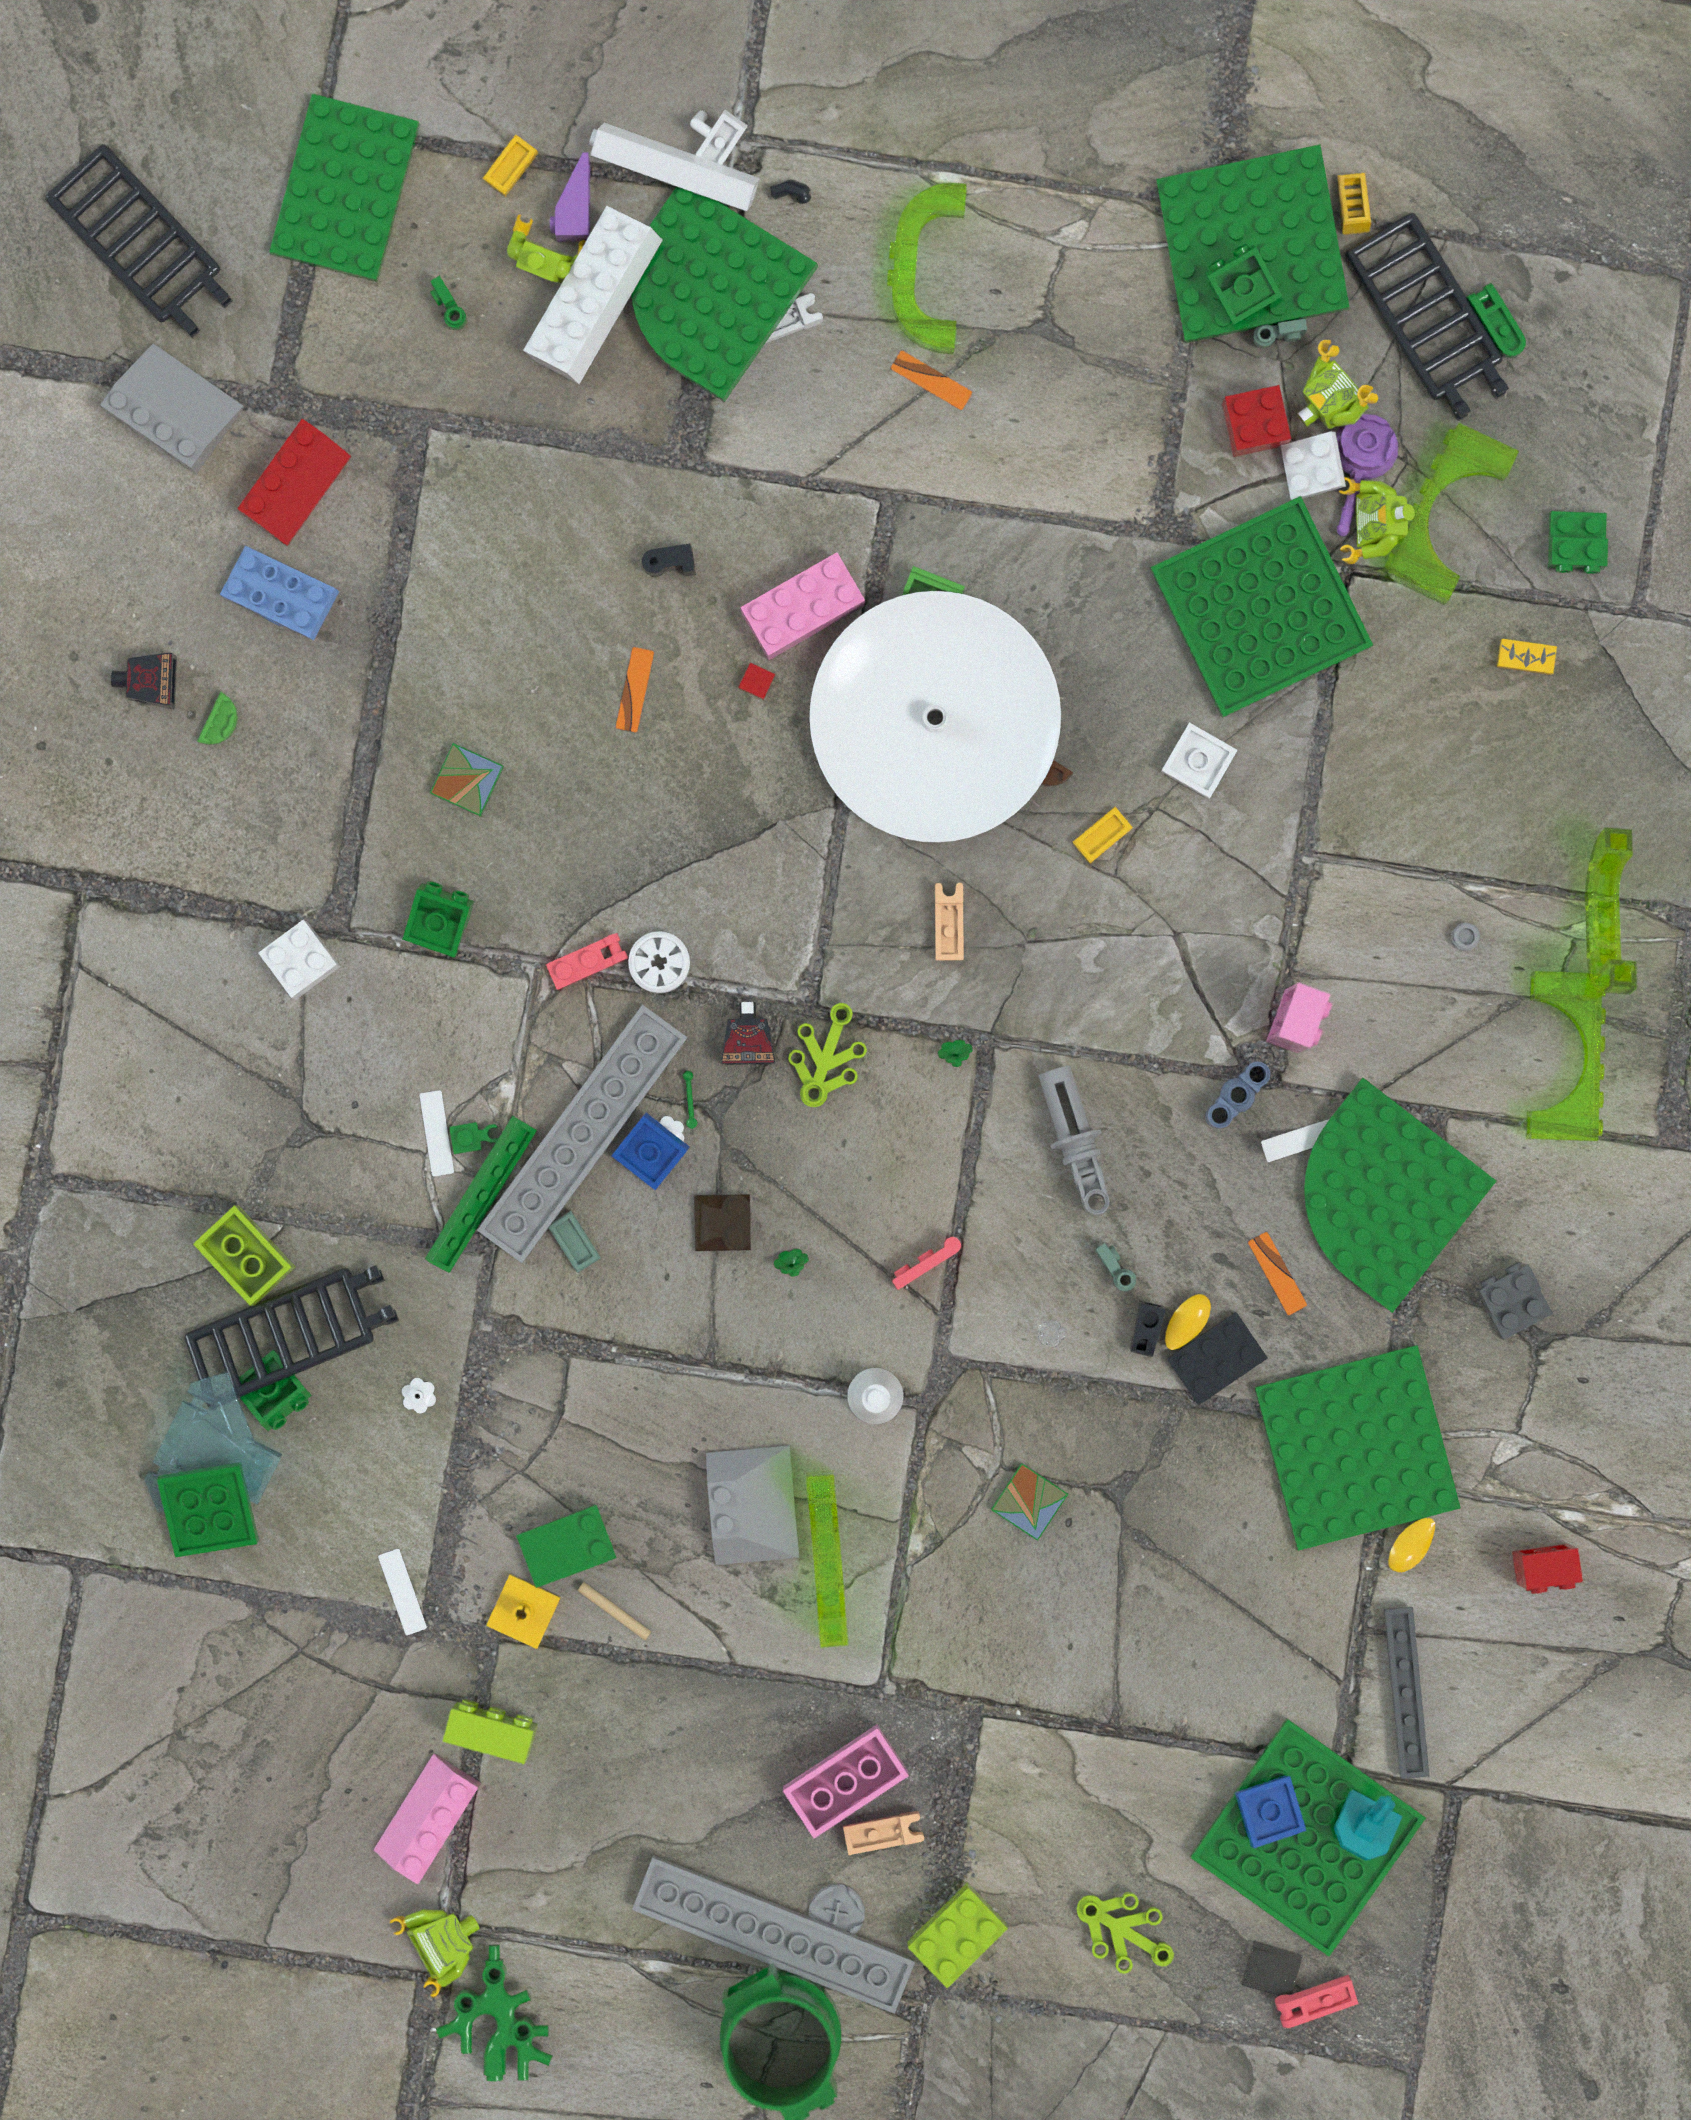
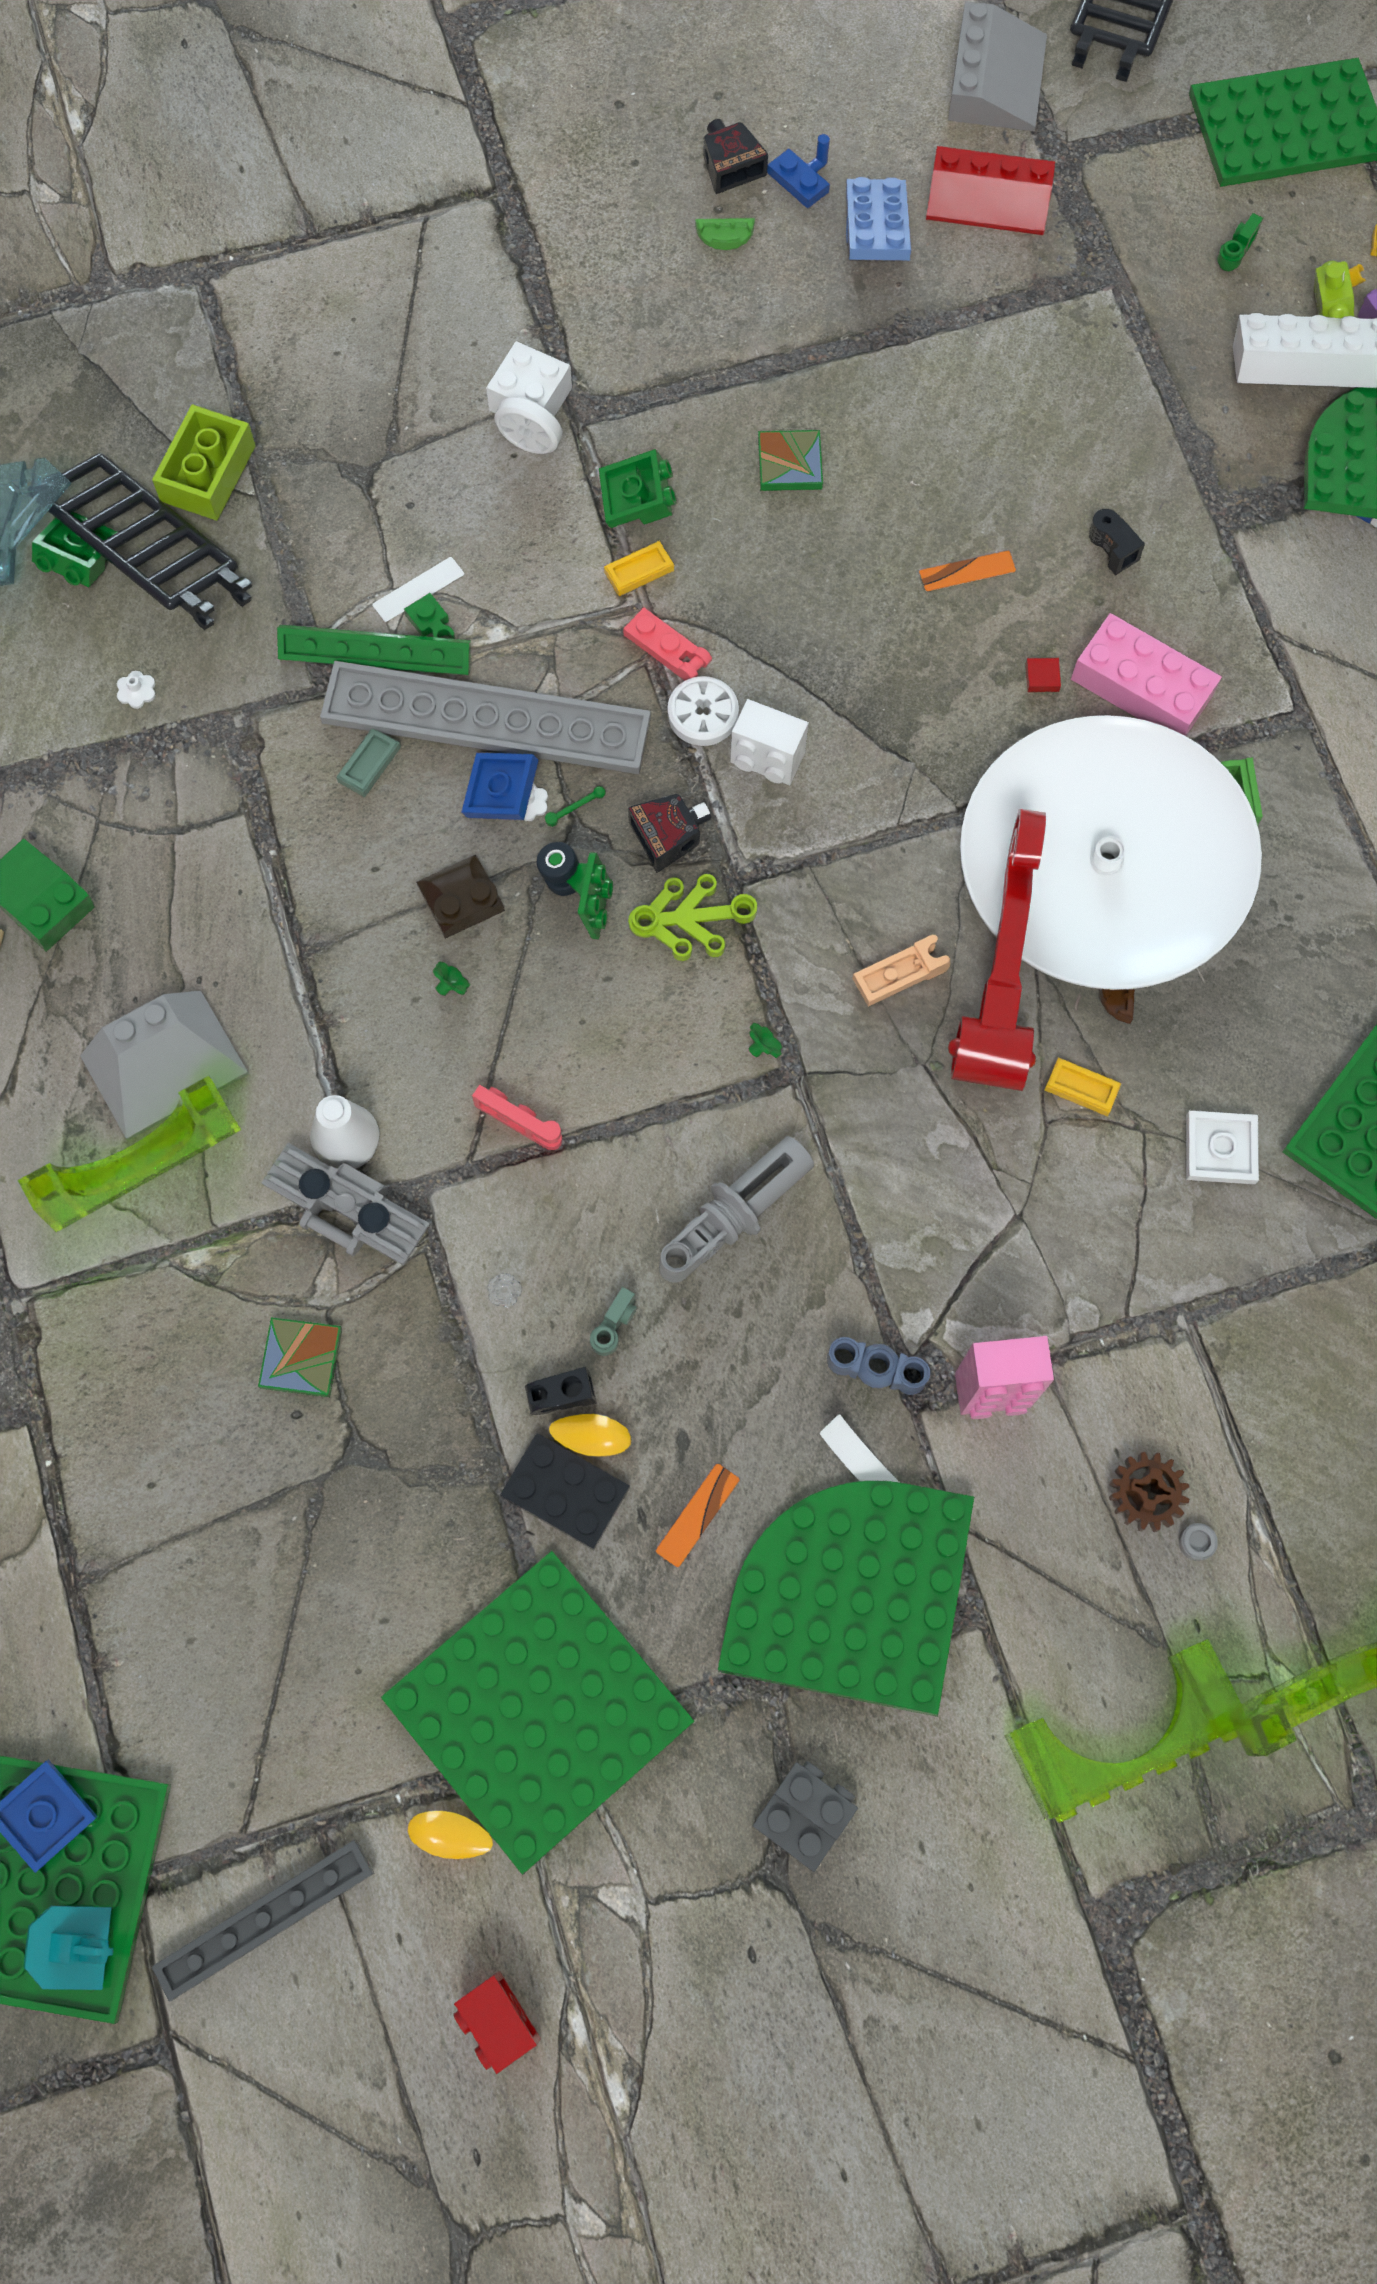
camera: 65 degrees right, 15 degrees down
none -> light grey piece [262,1143,430,1266]
none -> white wheel [494,397,562,454]
none -> green plate [536,842,613,940]
none -> yellow tile [604,541,674,596]
none -> white brick [730,699,809,785]
none -> blue plate [767,134,830,209]
none -> red piece [948,809,1046,1091]
none -> reddish brown gear [1109,1452,1190,1532]

